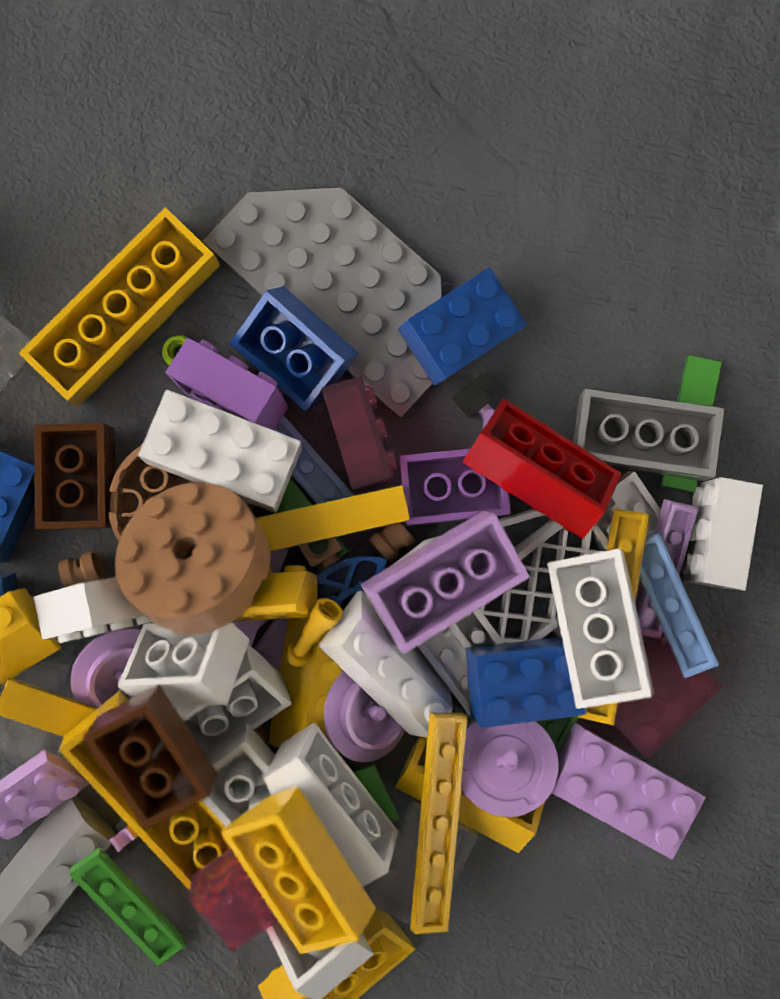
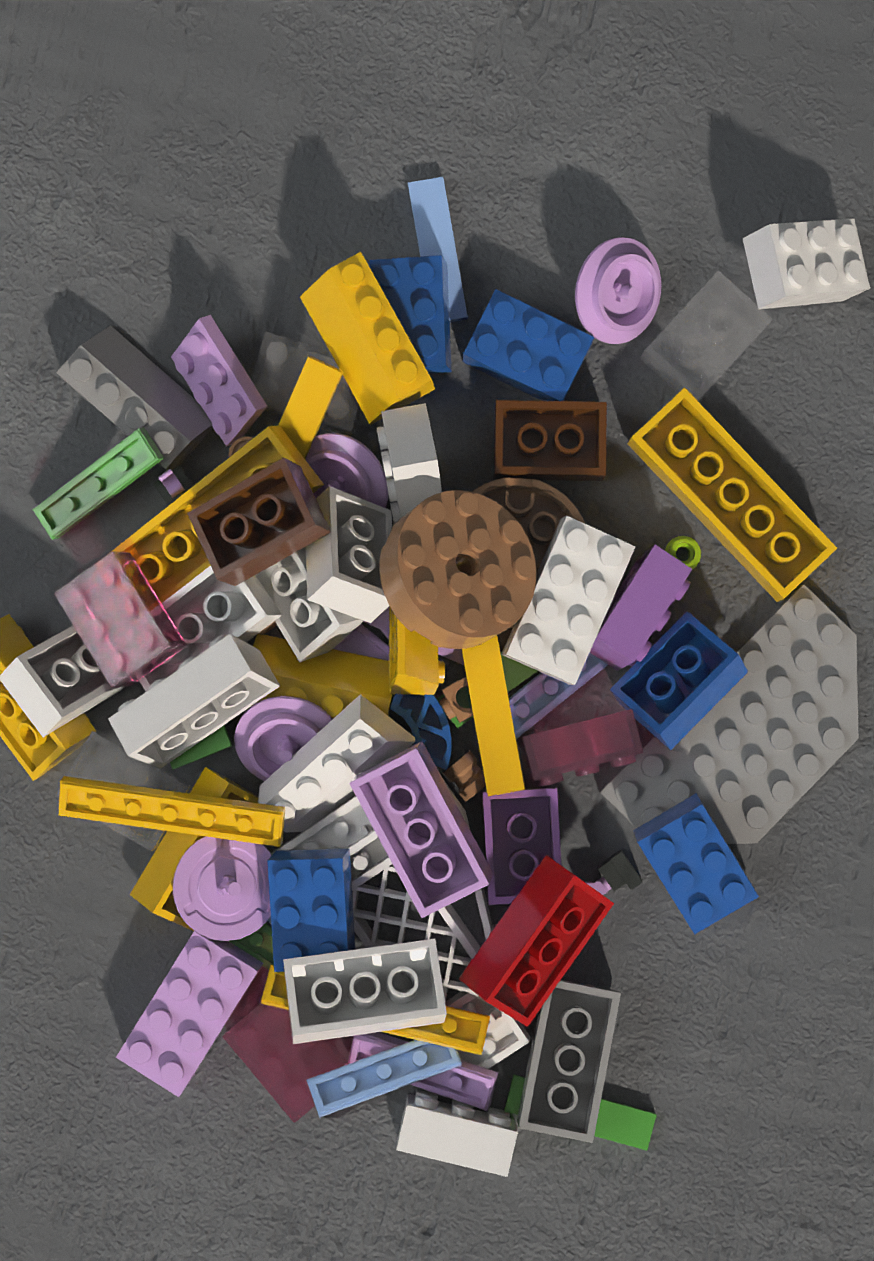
camera: 90 degrees right, 0 degrees up
medium nougat wheel [58,550,105,588] -> none
yellow slope [221,786,376,954] -> none
yellow piece [286,598,342,667] -> none

